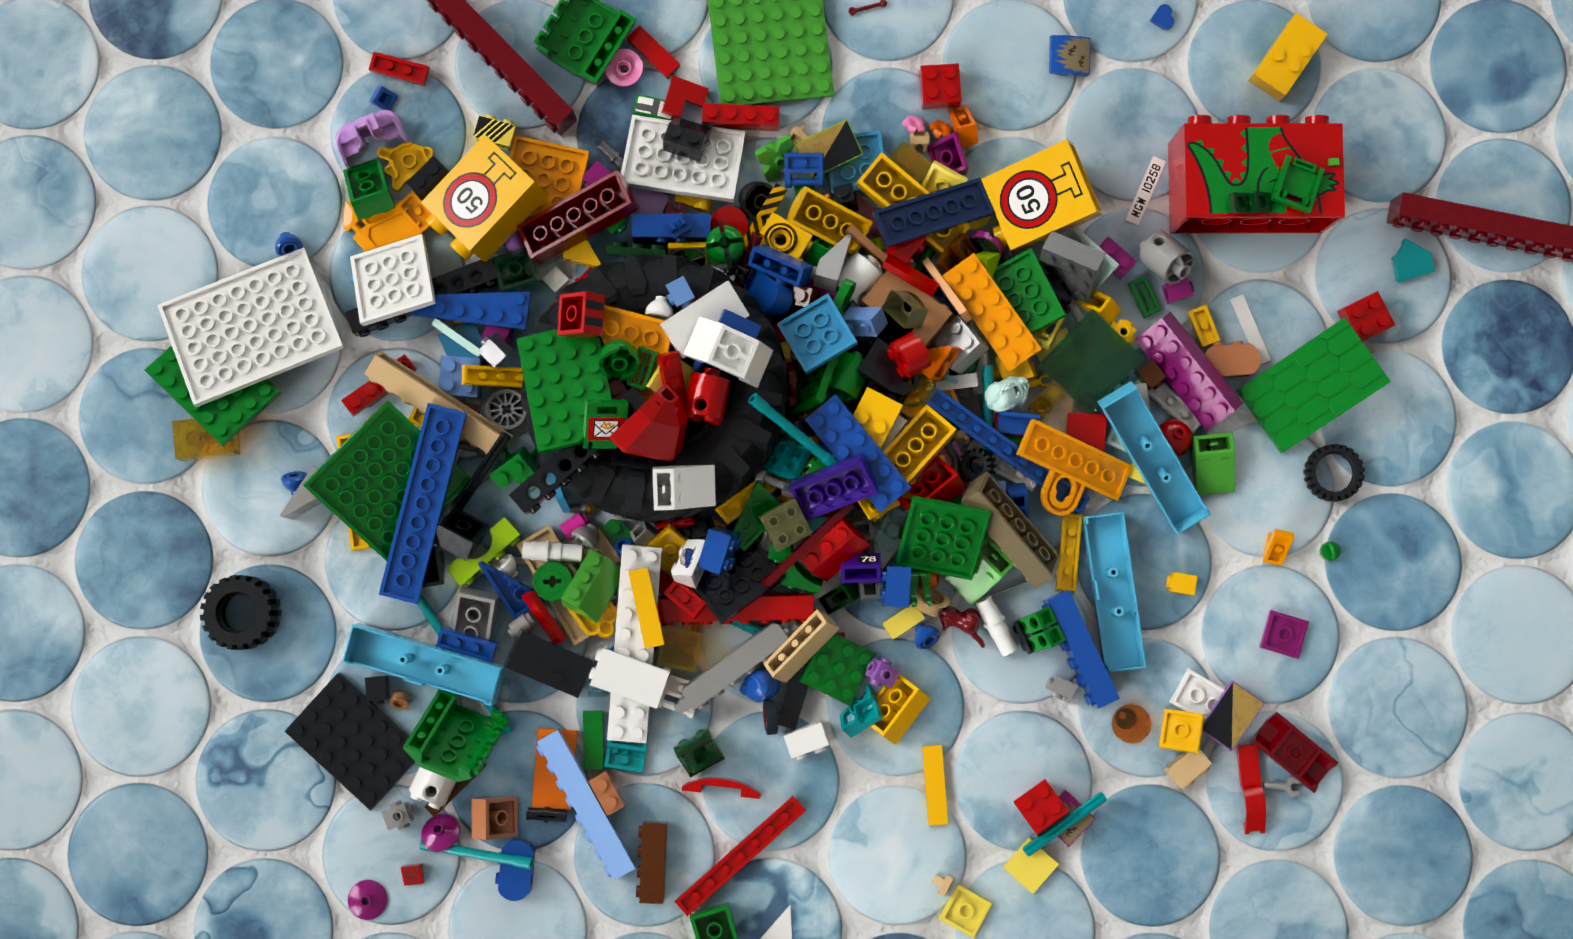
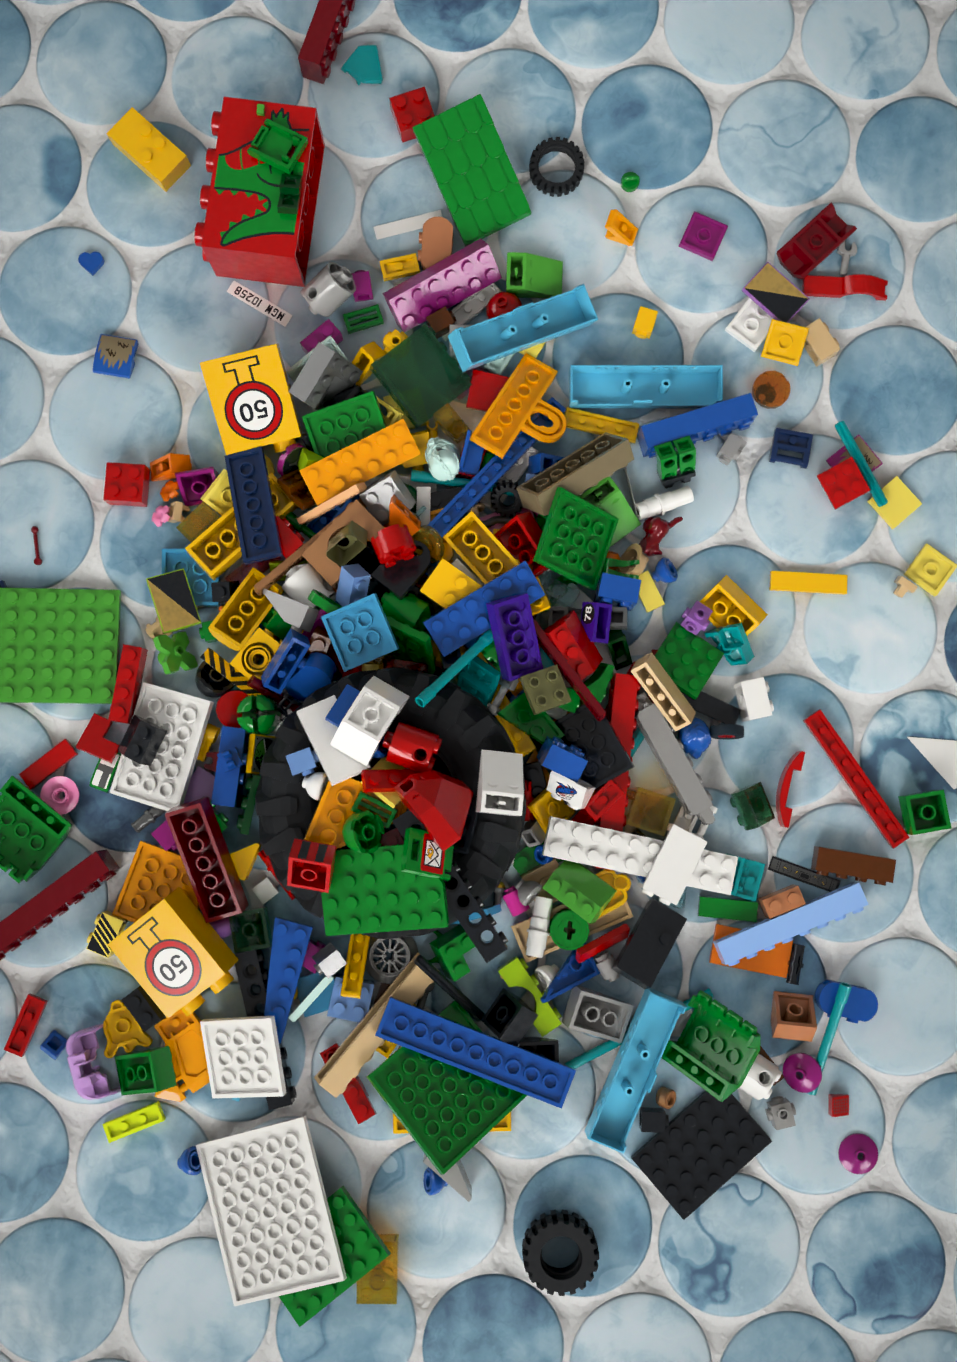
camera: 80 degrees left, 0 degrees up
blue tile [436,626,498,662] -> none
yellow tile [628,566,665,649] -> none
blue plate [784,153,824,188] -> none
red tile [882,254,939,296] -> none
none -> neon yellow tile [102,1101,166,1143]
none -> sticker [768,856,841,892]
none -> dark blue plate [769,428,813,469]

